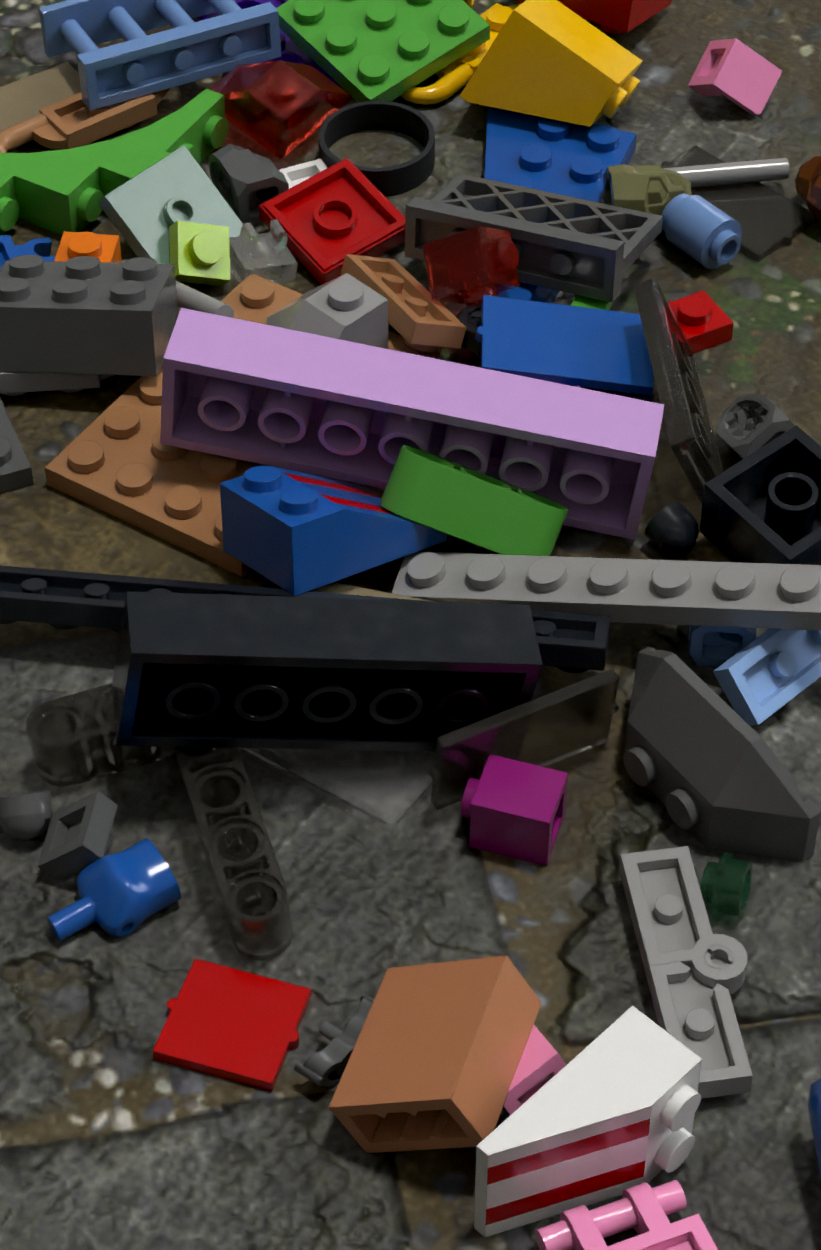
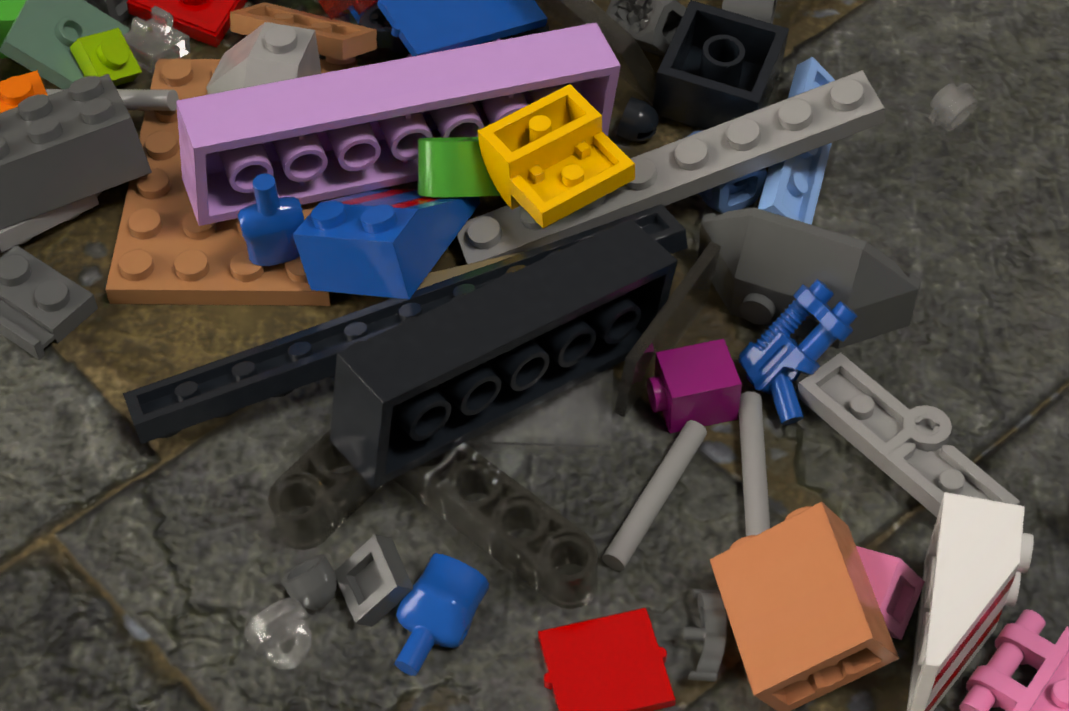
camera: 30 degrees left, 5 degrees up
clear green plate [700,853,753,920] -> none
none -> blue piece [237,174,304,266]
none -> yellow brick [478,84,635,228]
none -> light grey bar [602,420,707,571]
none -> blue piece [738,279,858,425]
none -> light grey bar [739,392,770,536]

